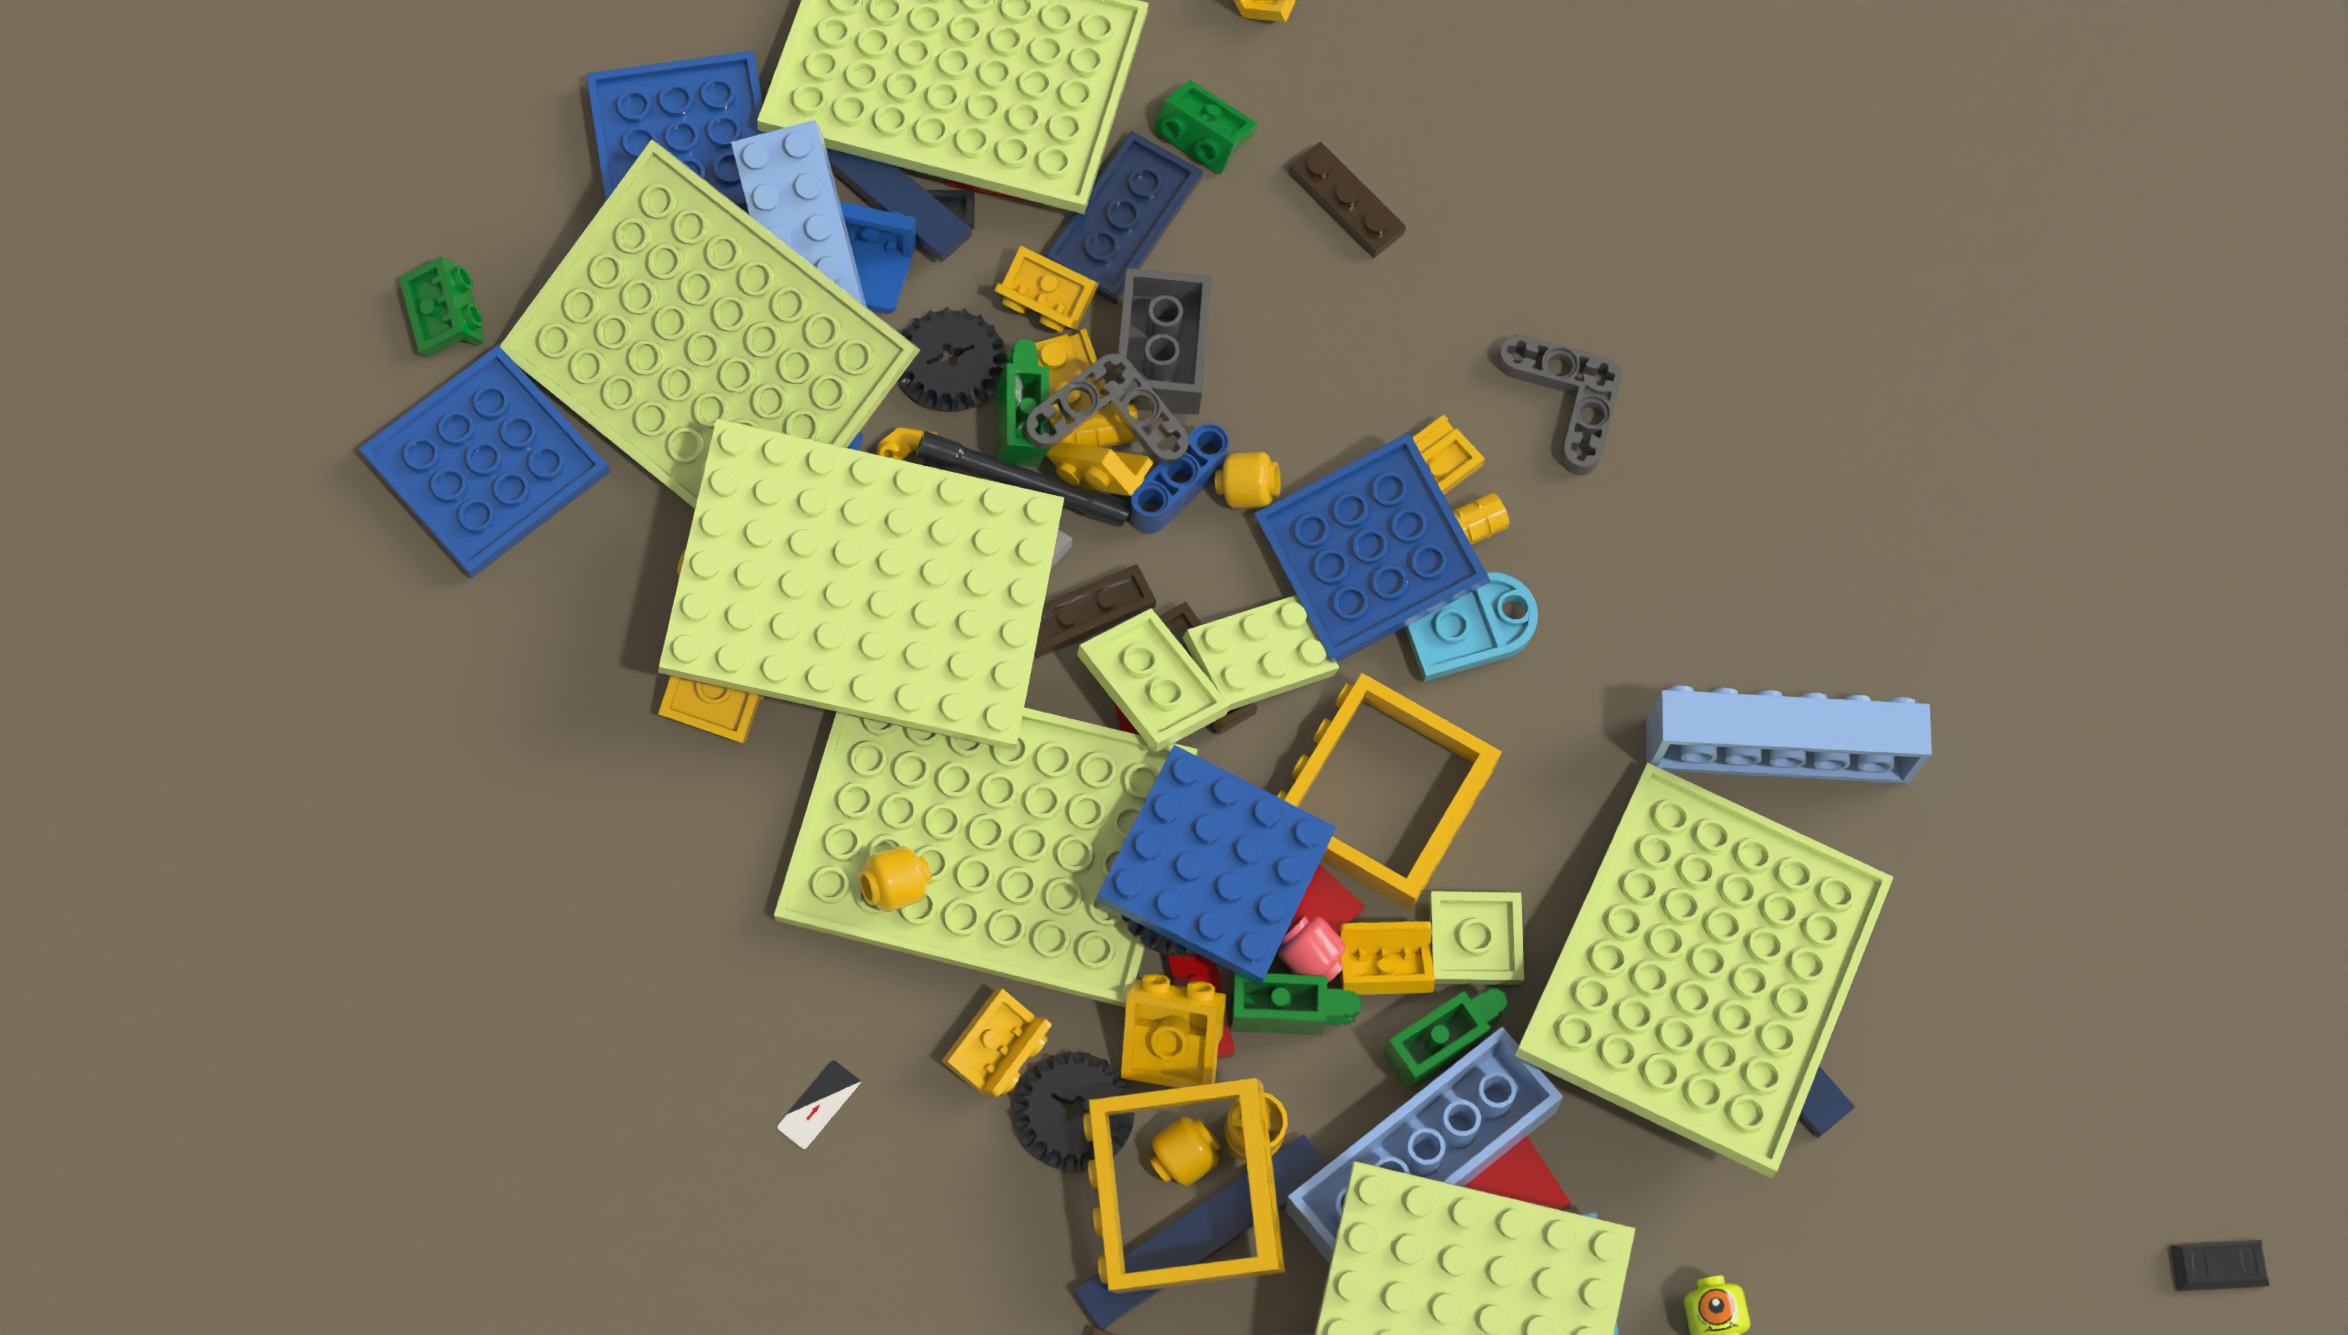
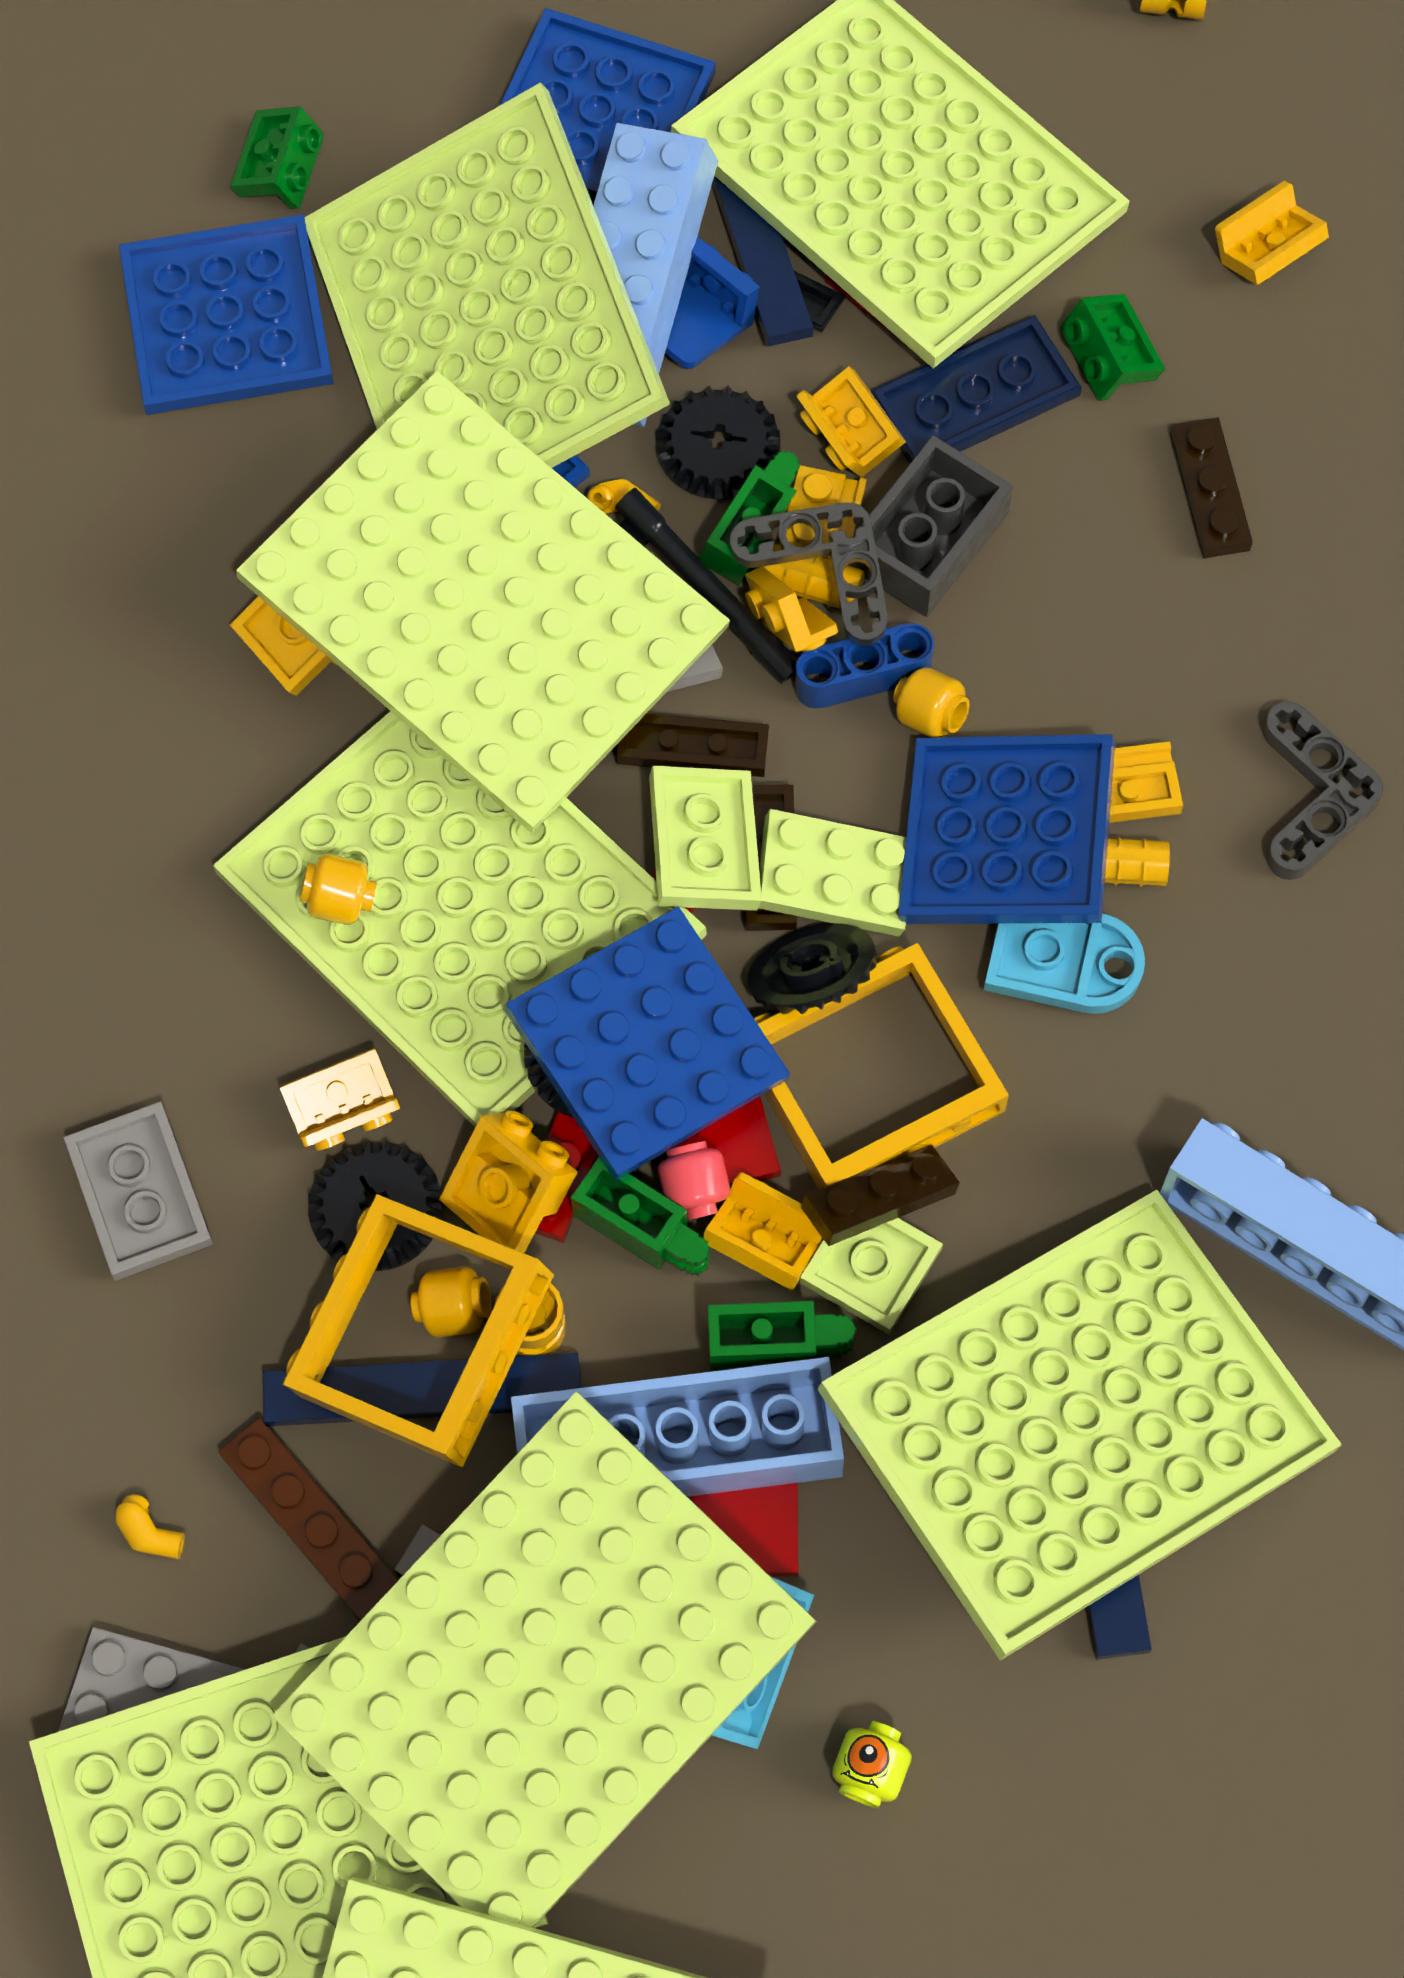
camera: 40 degrees right, 0 degrees up
sticker [777,1060,861,1149] -> none
none -> light grey plate [63,1101,213,1281]
none -> black gear [747,924,877,1014]
none -> dark brown plate [801,1144,960,1247]

